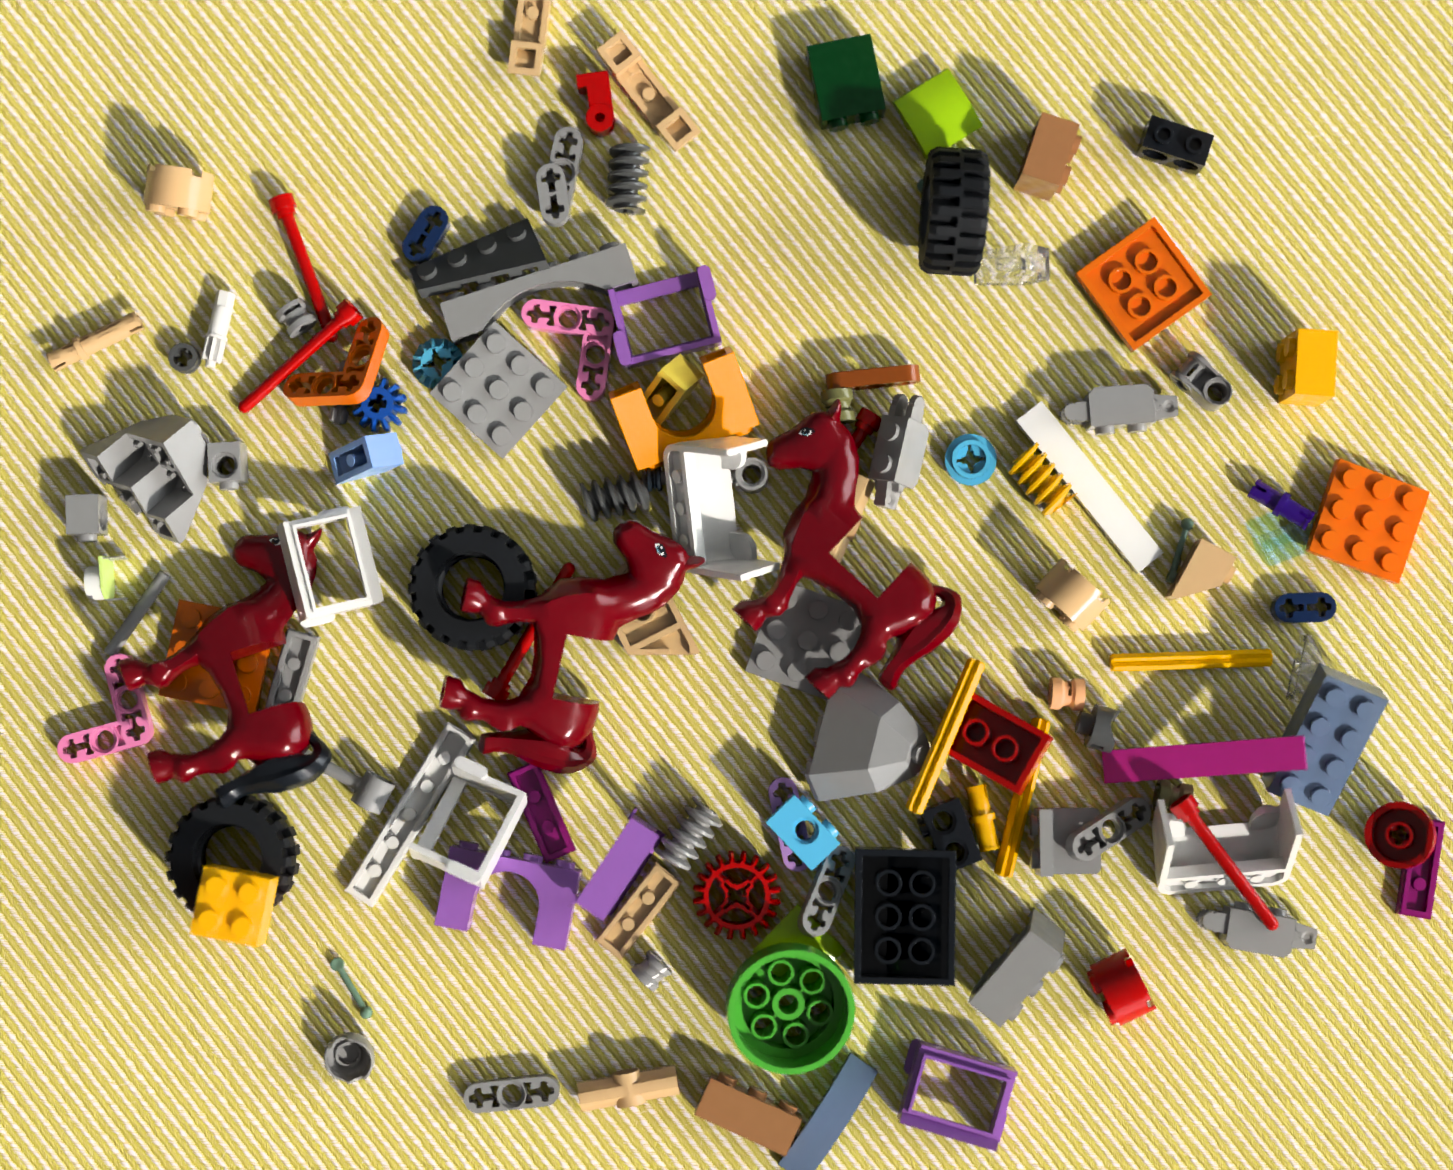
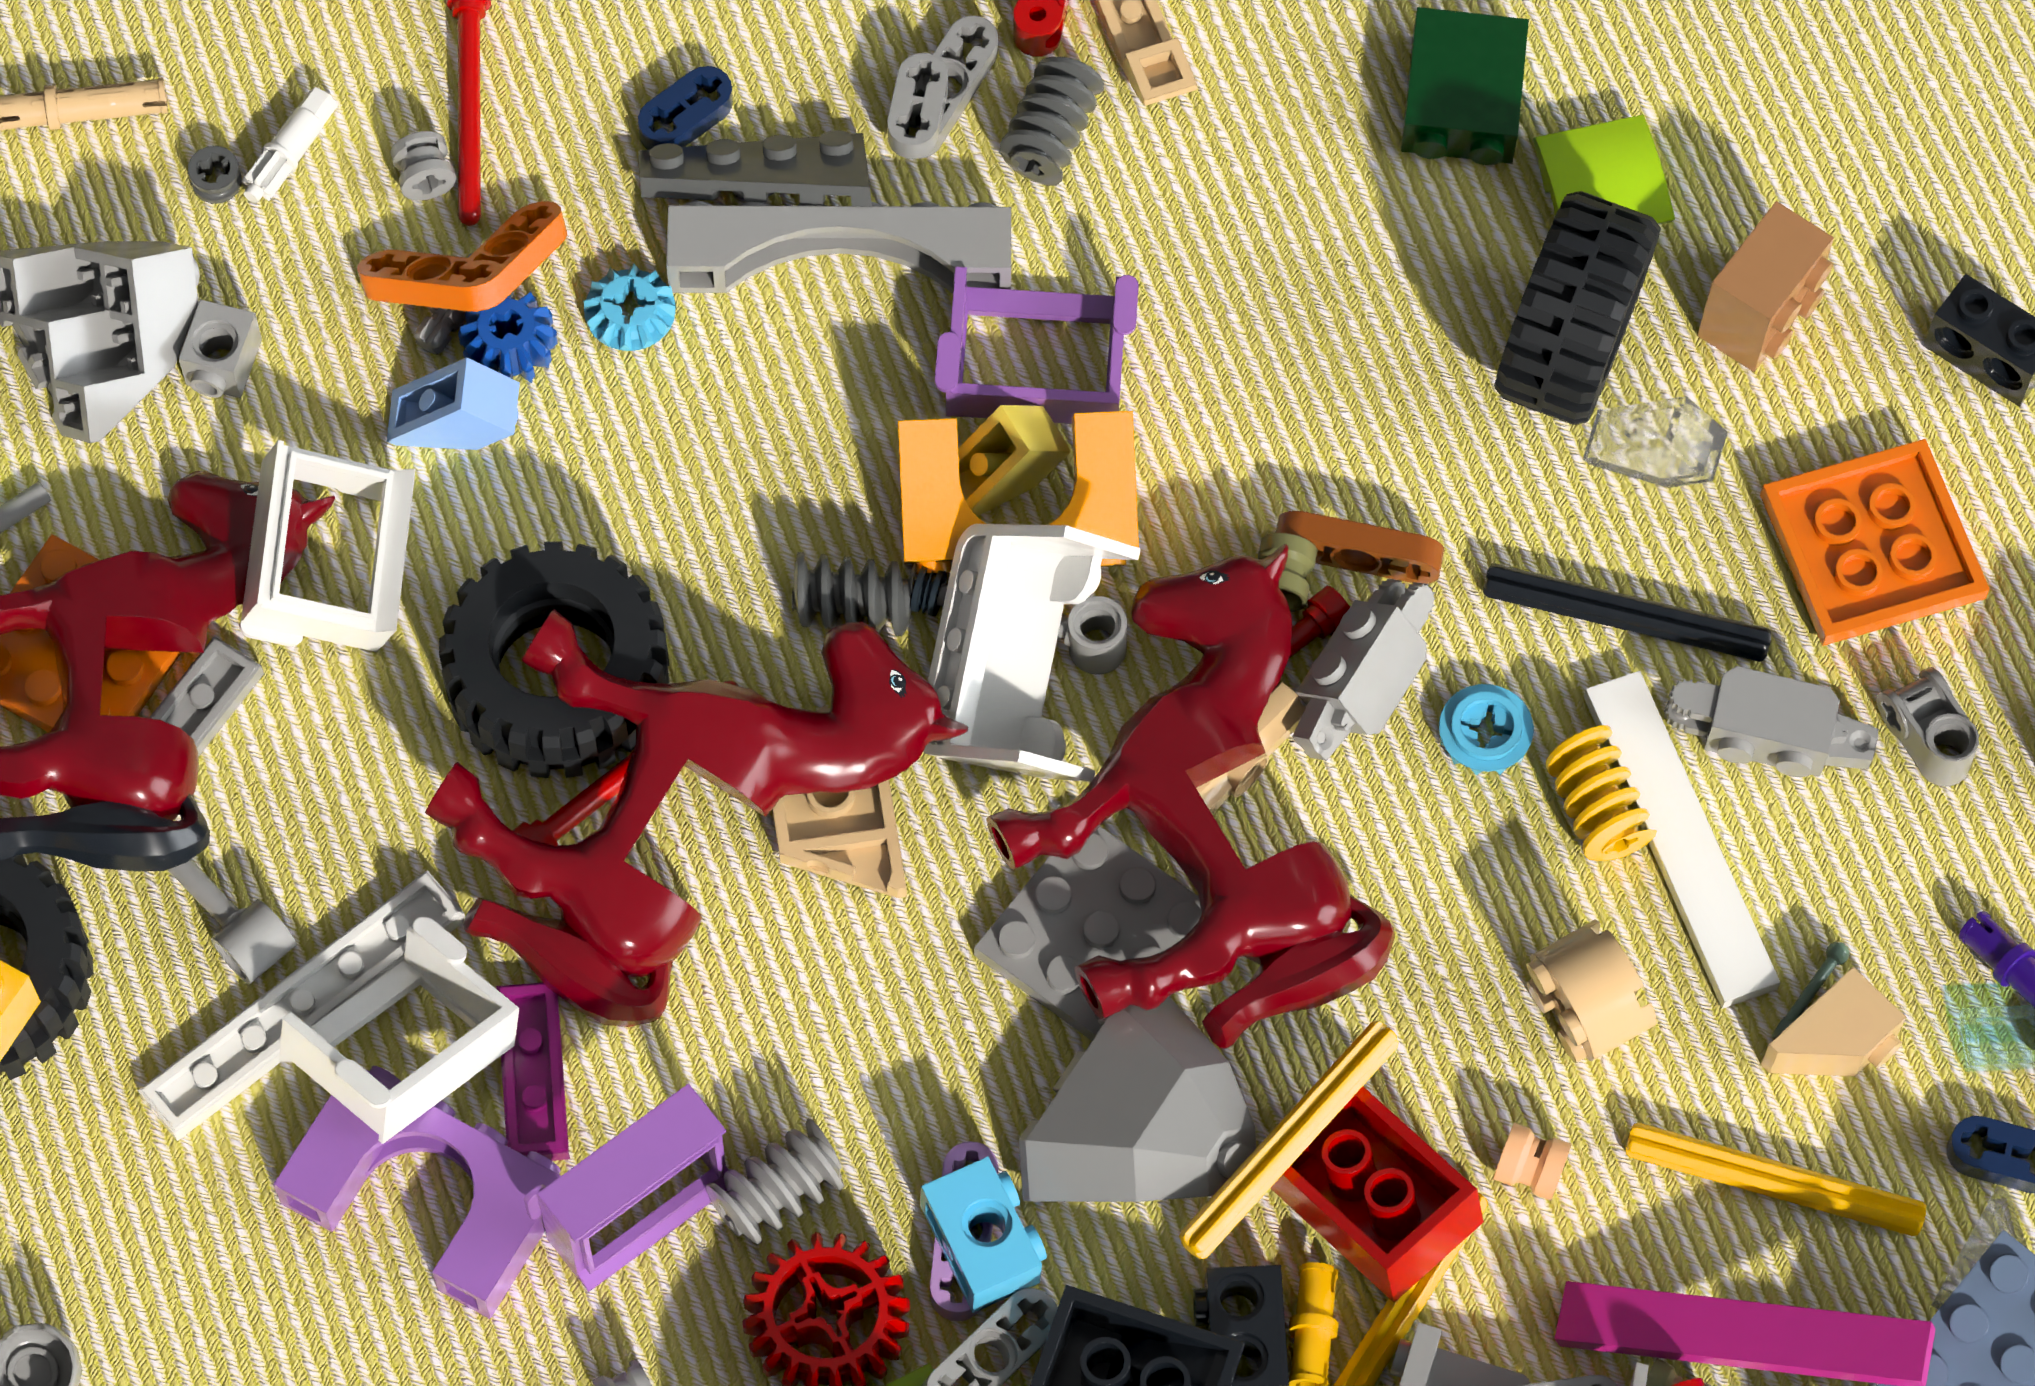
camera: 15 degrees right, 20 degrees down
red piece [238,298,363,413] -> none
sand green hinge [330,957,373,1019] -> none
light grey plate [429,321,568,459] -> none
bright pink beam [521,299,615,402] -> none
tan tile [595,861,682,961] -> none
dark grey piece [1075,704,1121,753] -> none
none -> black axle [1483,563,1771,662]

